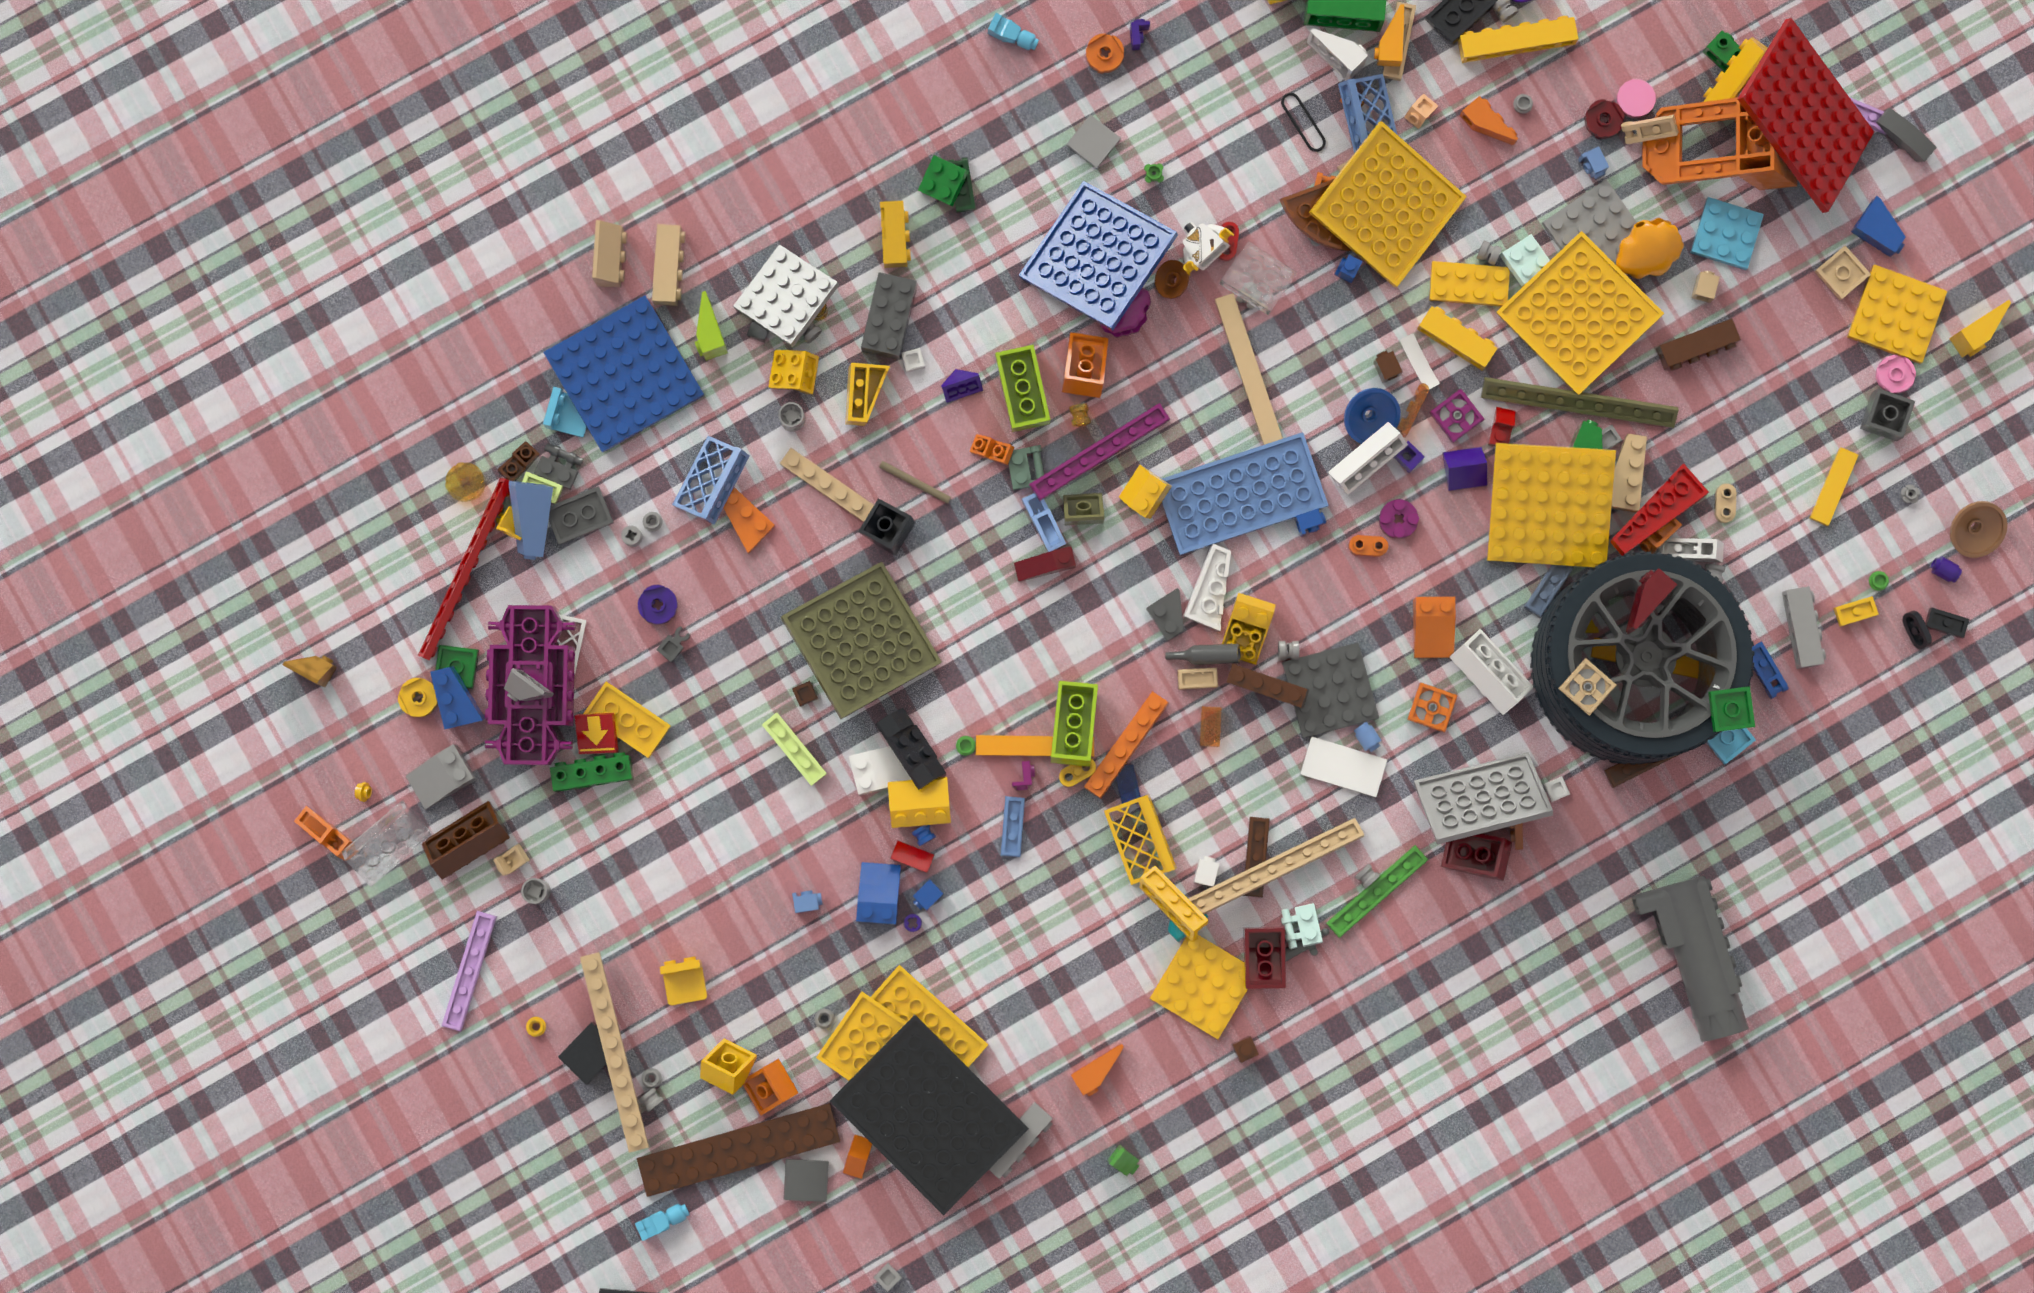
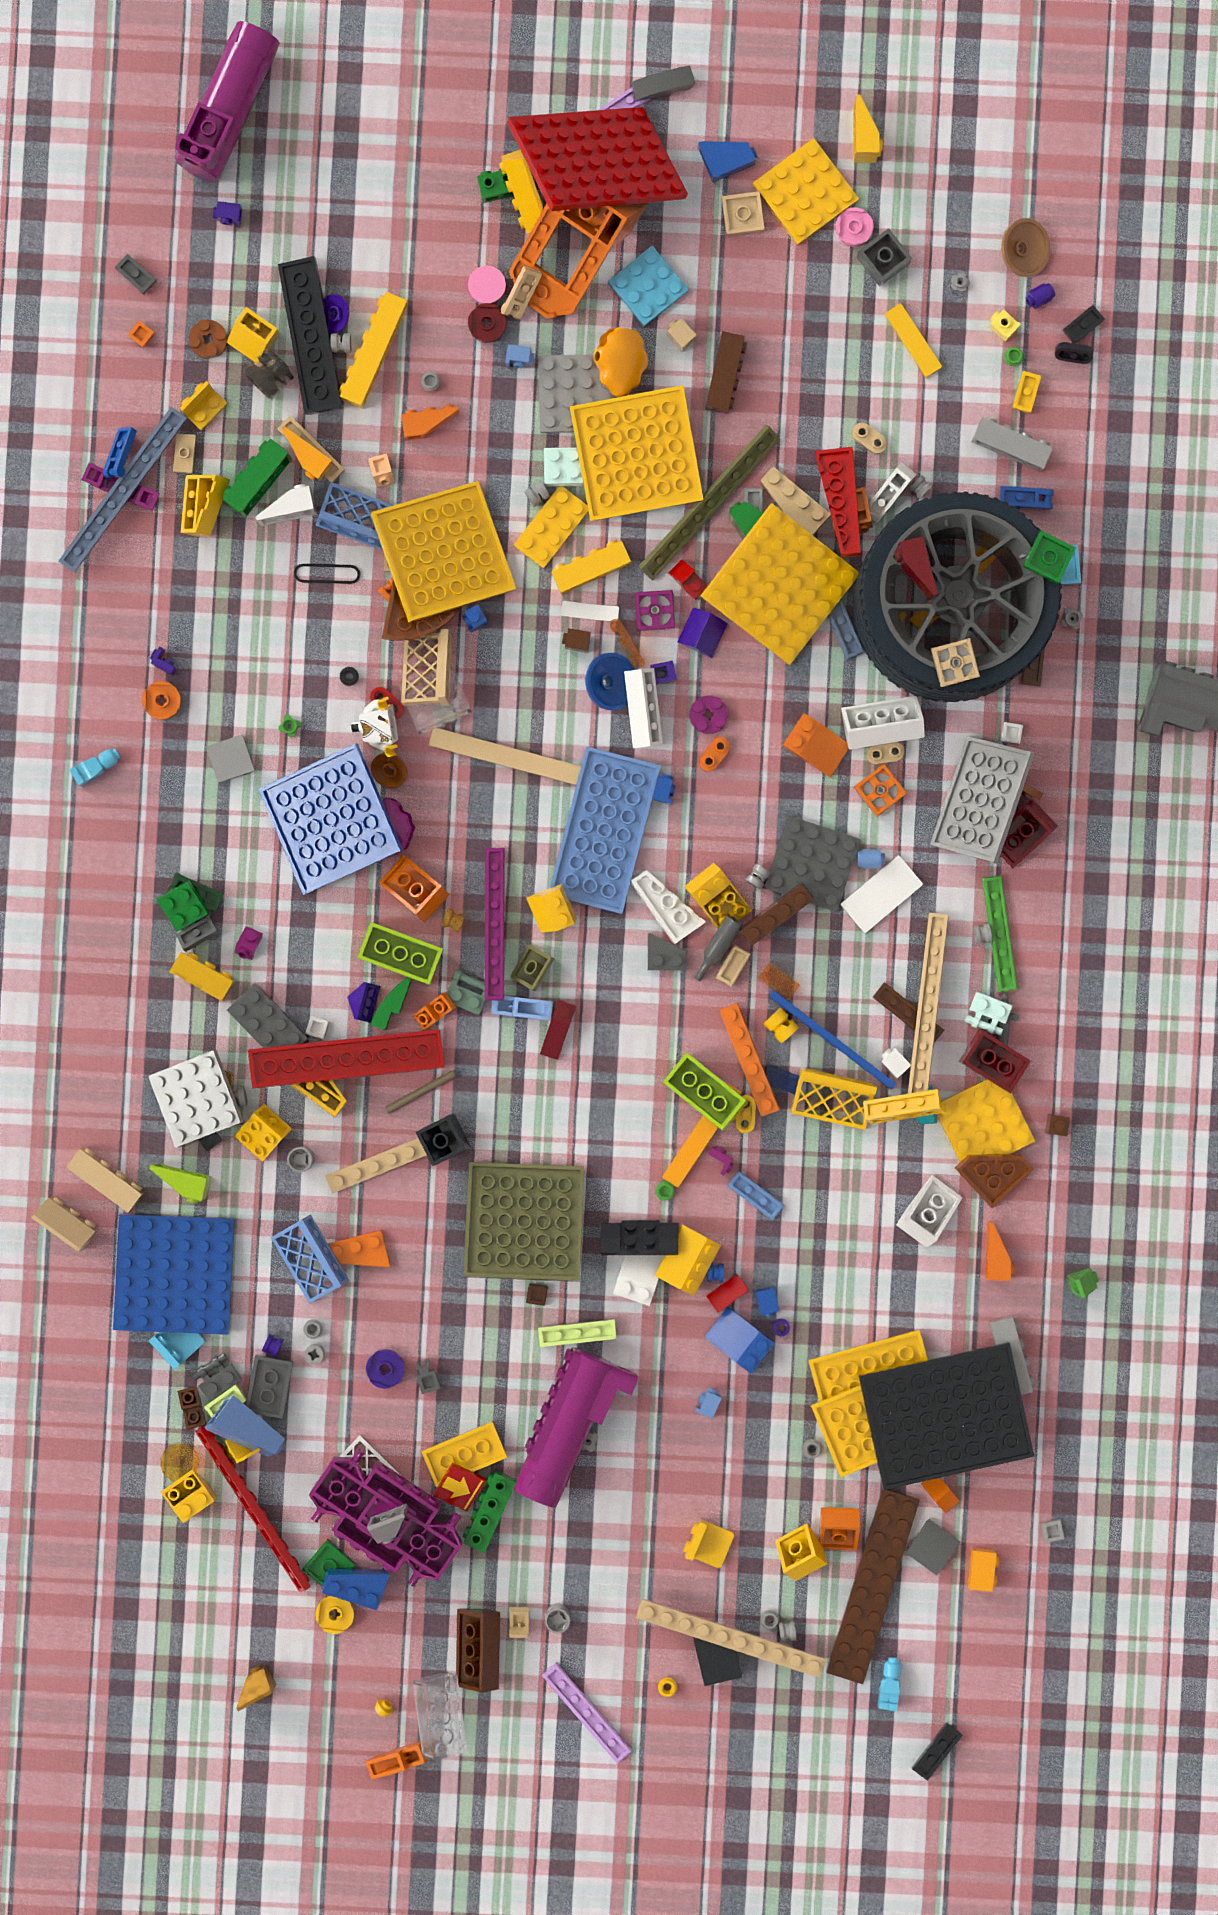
camera: 55 degrees left, 5 degrees up
light grey slope [406,744,477,810] -> none
none -> yellow slope [161,1469,217,1523]
none -> dark grey plate [176,916,219,952]
none -> magenta bracket [235,926,263,960]
none -> red plate [248,1029,445,1089]
none -> dark purple wheel [262,1334,284,1357]
none -> black plate [340,667,359,686]
none -> green slope [370,977,412,1030]
none -> tan fence [401,629,452,706]
none -> magenta piece [513,1346,638,1508]
none -> light grey plate [582,1432,598,1452]
none -> yellow wheel [763,1007,799,1043]
none -> blue tile [769,991,896,1089]
none -> tan plate [866,742,904,765]
none -> white slope [896,1175,962,1248]
none -> dark orange plate [955,1154,1034,1209]
none -> light orange brick [967,1548,999,1592]
none -> light yellow brick [989,309,1021,342]
none -> light grey plate [1061,608,1083,630]

